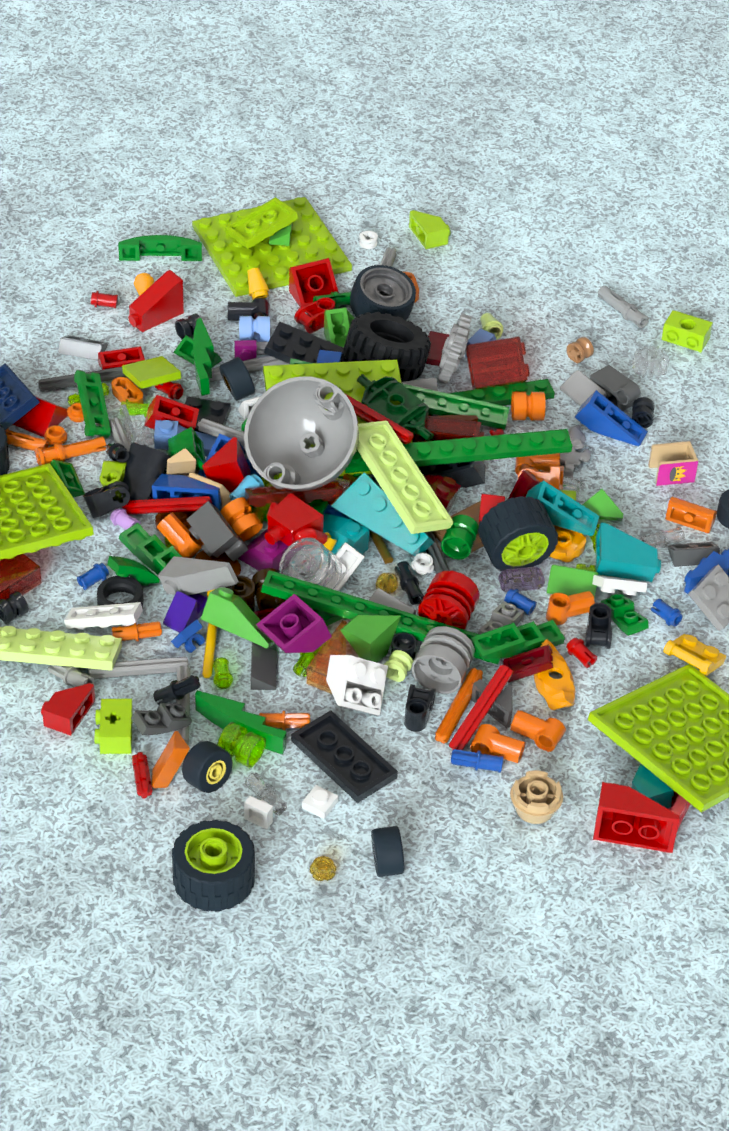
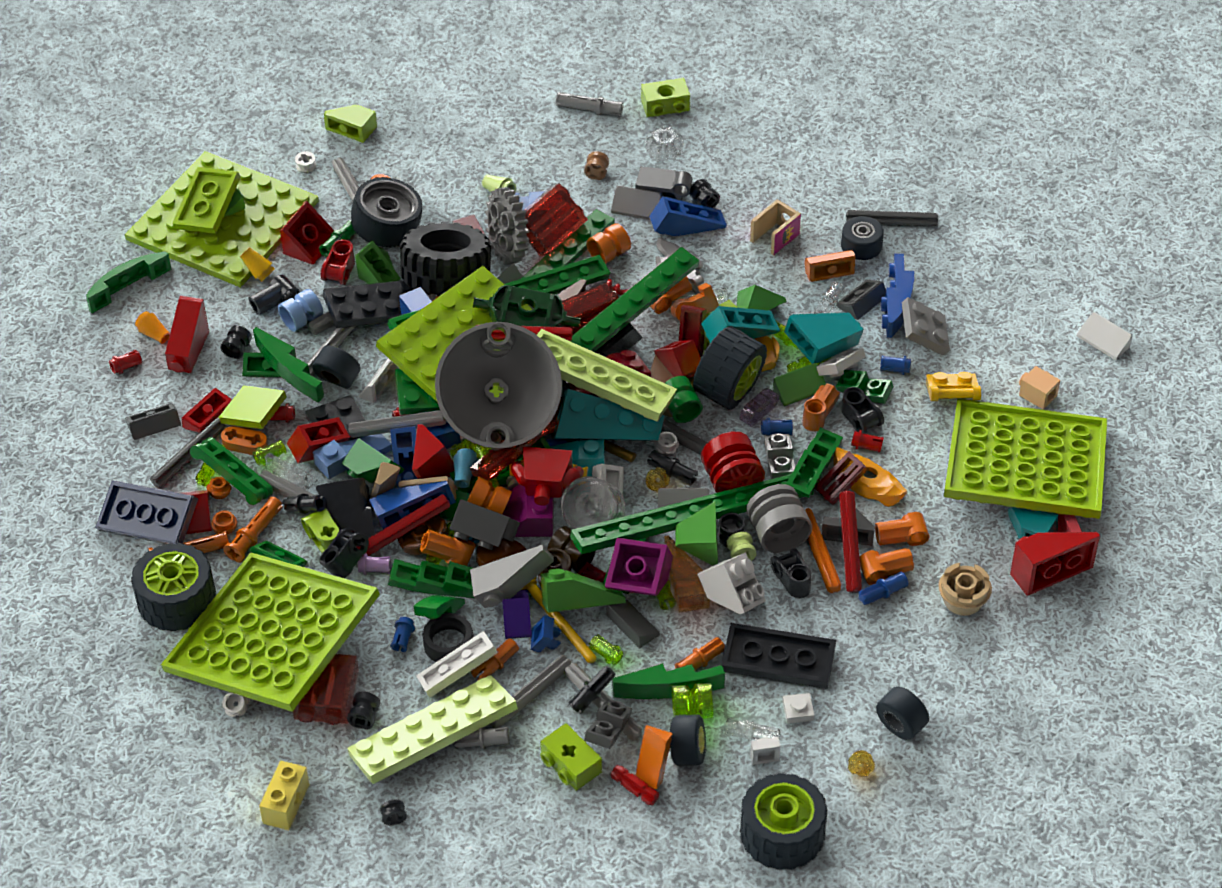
camera: 35 degrees left, 5 degrees up
red slope [41,683,95,736] -> none
magenta plate [234,340,257,361] -> none

